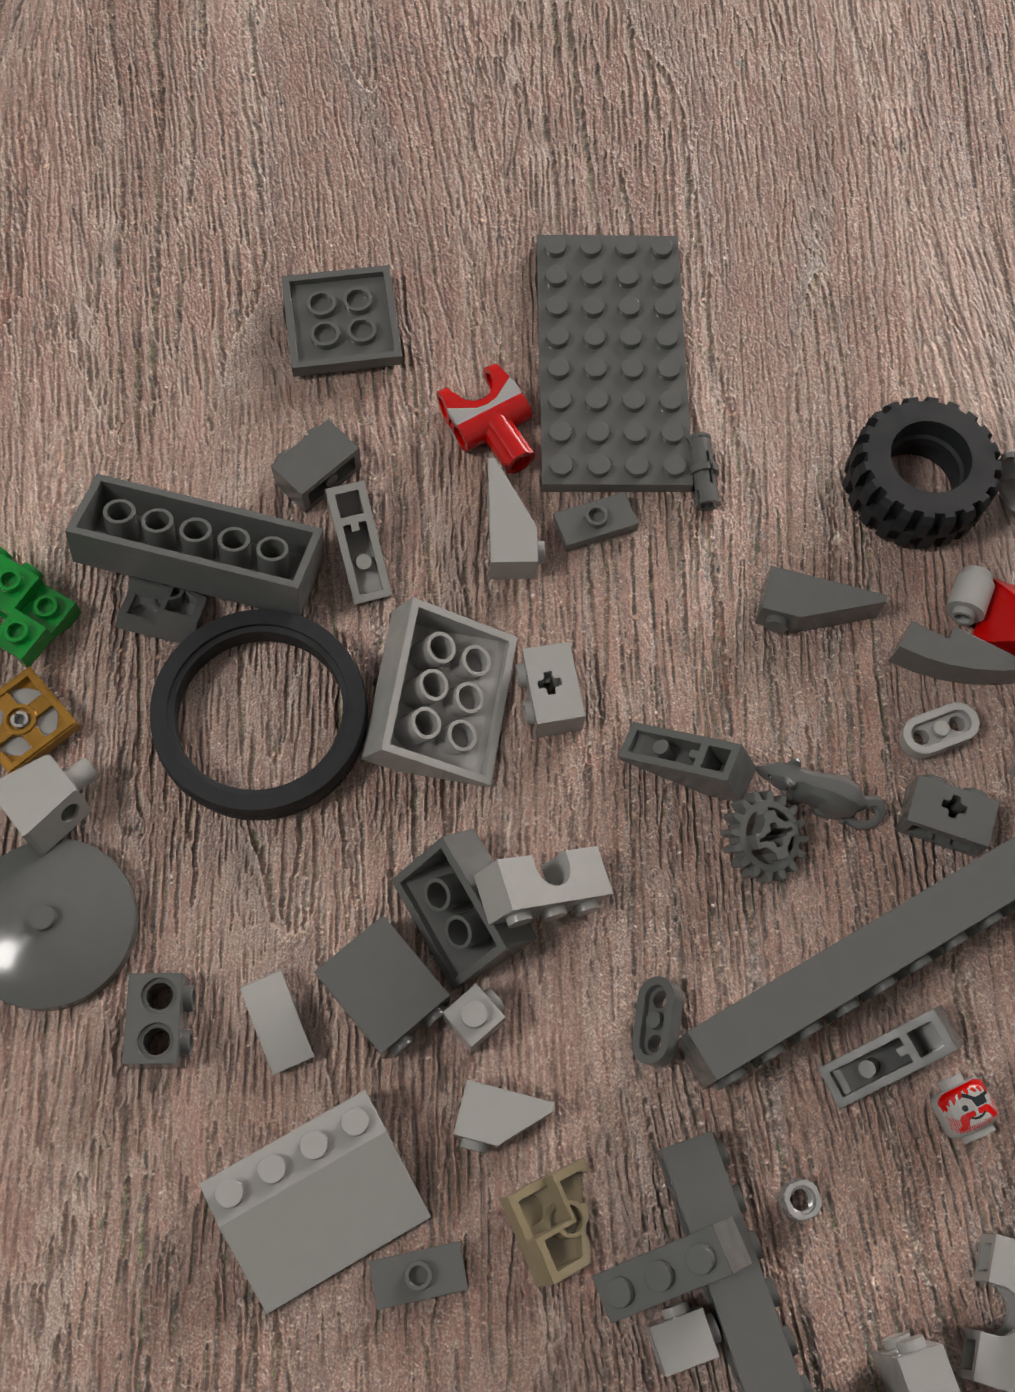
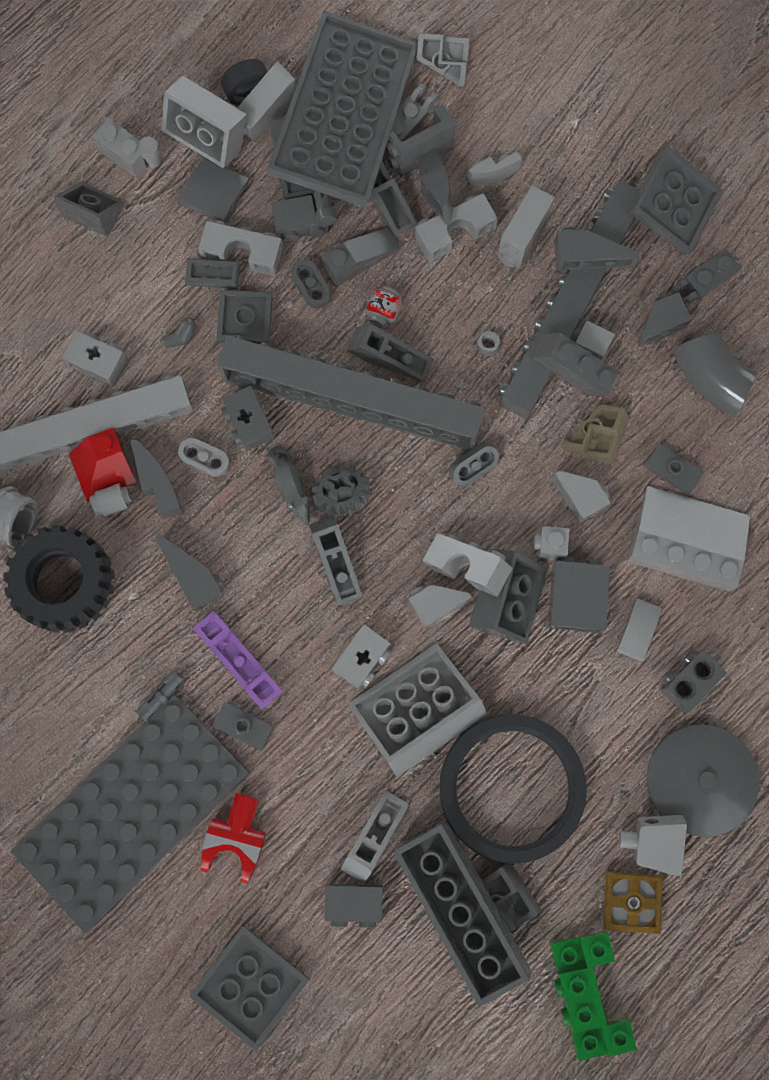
camera: 130 degrees left, 10 degrees up
light grey slope [487,458,545,579] -> none
none -> medium lavender slope [193,611,283,710]
none -> light grey slope [408,585,472,630]

